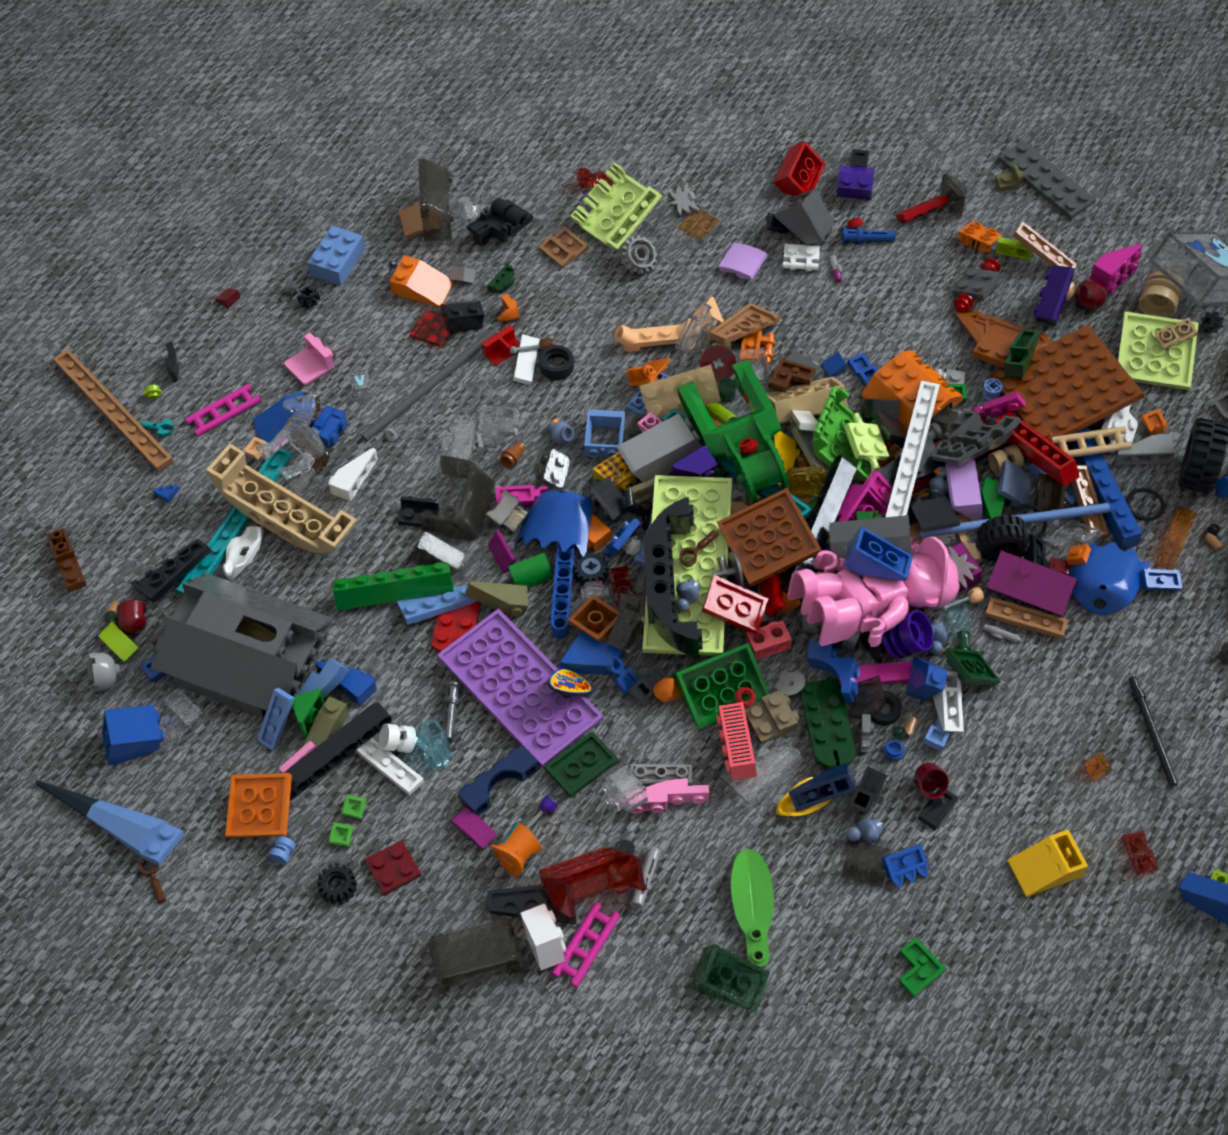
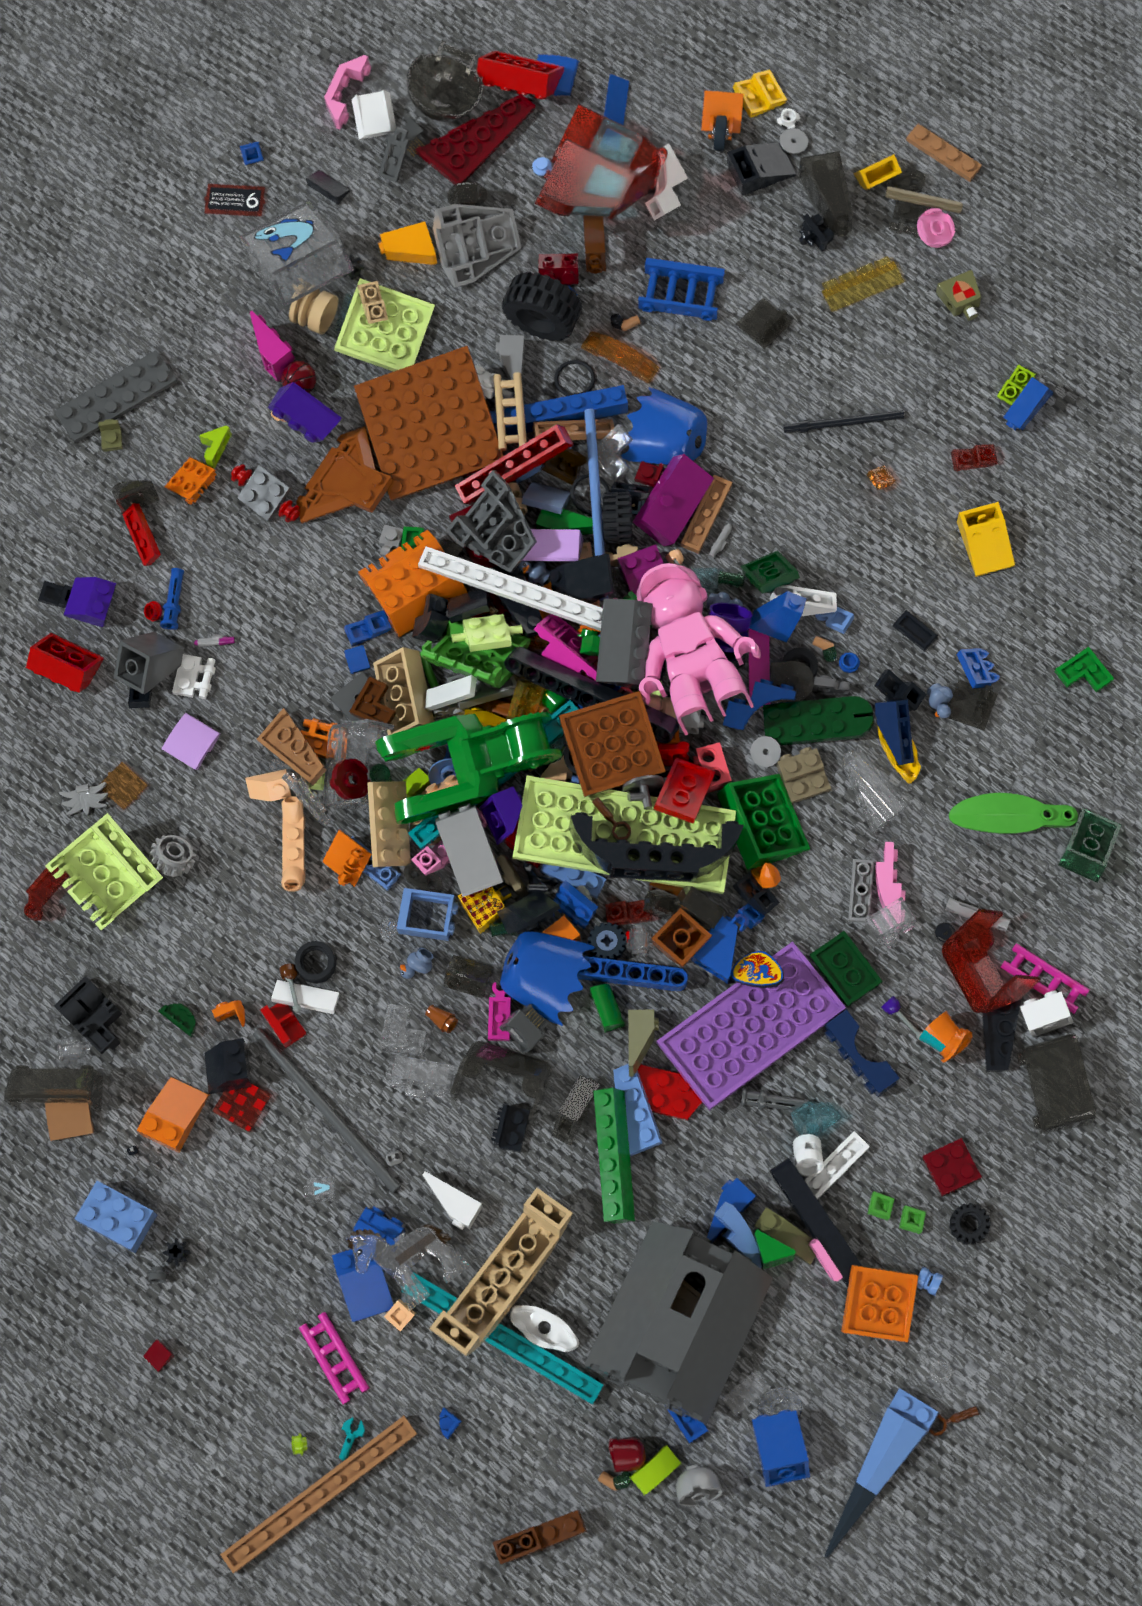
camera: 80 degrees left, 15 degrees up
black wing [130,539,211,603] -> none
black slope [165,342,179,383] -> none
medium blue plate [257,688,294,751] -> none
bright pink bracket [284,332,334,385] -> none
light grey slope [450,266,476,283] -> none
magenta slope [450,807,497,850] -> none
magenta slope [488,530,516,574] -> none
medium nougat slope [538,226,589,268] -> none
sand blue animal [676,579,700,612] -> none
coral brick [716,702,757,781] -> none
red plate [735,687,756,708] -> none
red plate [739,438,758,455] -> none
blue slope [843,526,913,581] -> none
dark red helmet [914,762,949,799] -> none
light grey piece [948,546,978,589] -> none
dark pink plate [972,392,1026,419] -> none
medium blue wheel [982,378,1003,402] -> none
dark green slope [1004,329,1040,378] -> none
medium nougat plate [1012,221,1077,269] -> none
orange plate [1066,544,1091,566] -> none
orange plate [1141,409,1168,435] -> none
plate [1141,569,1183,591] -> none

